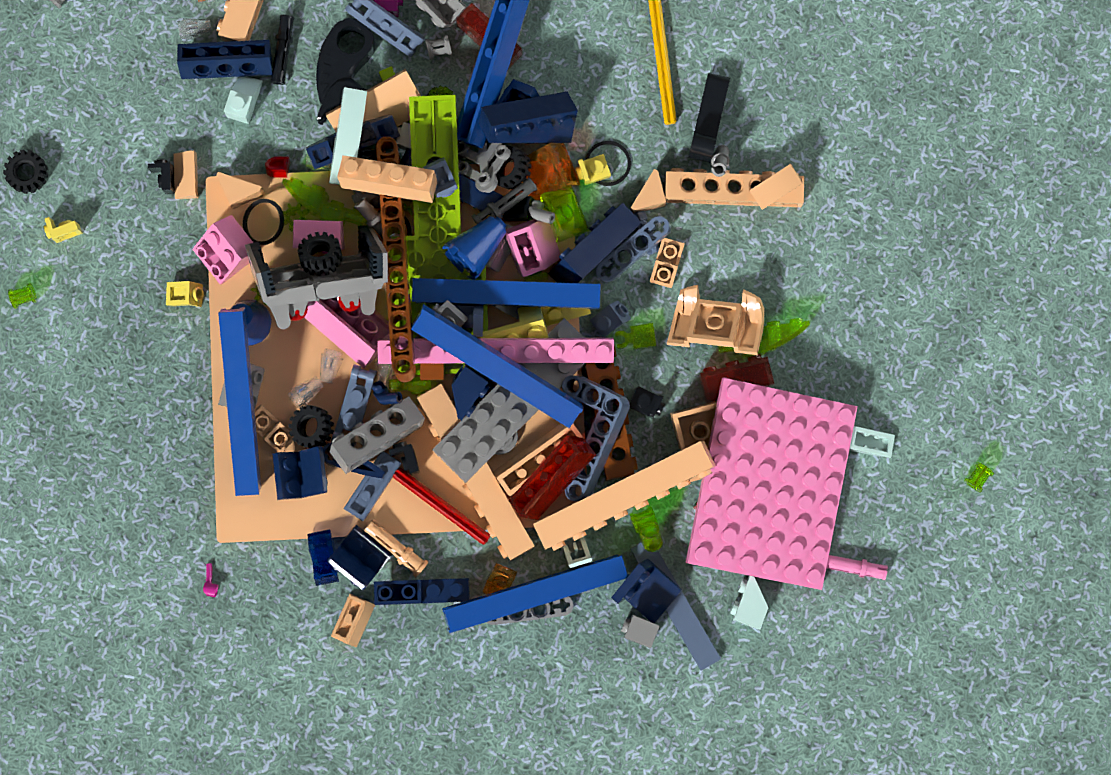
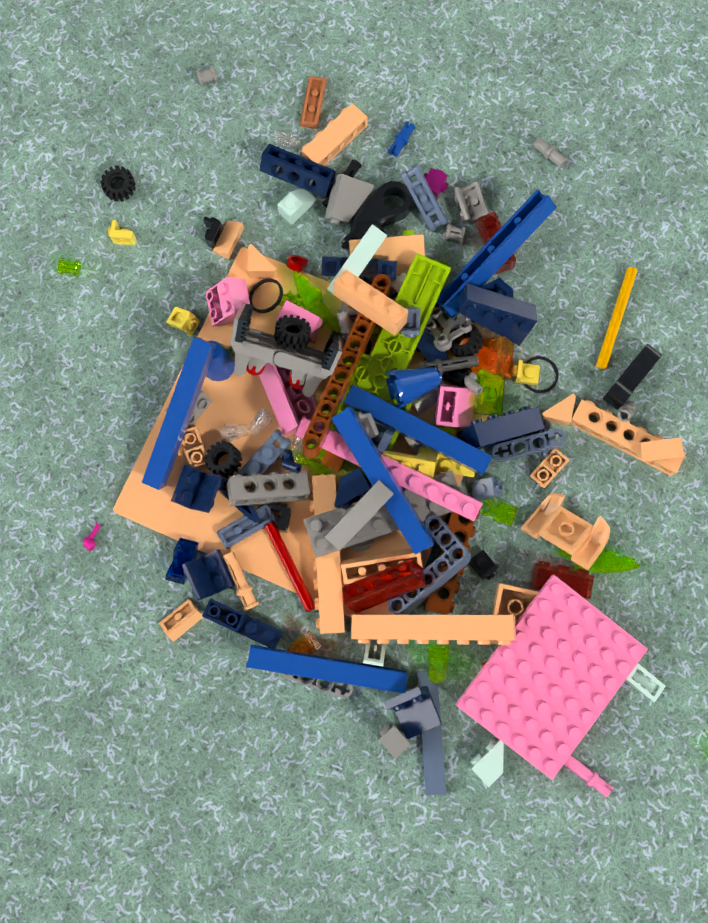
camera: 30 degrees right, 5 degrees down
none -> light grey slope [325,174,374,226]
none -> light grey slope [325,480,394,551]

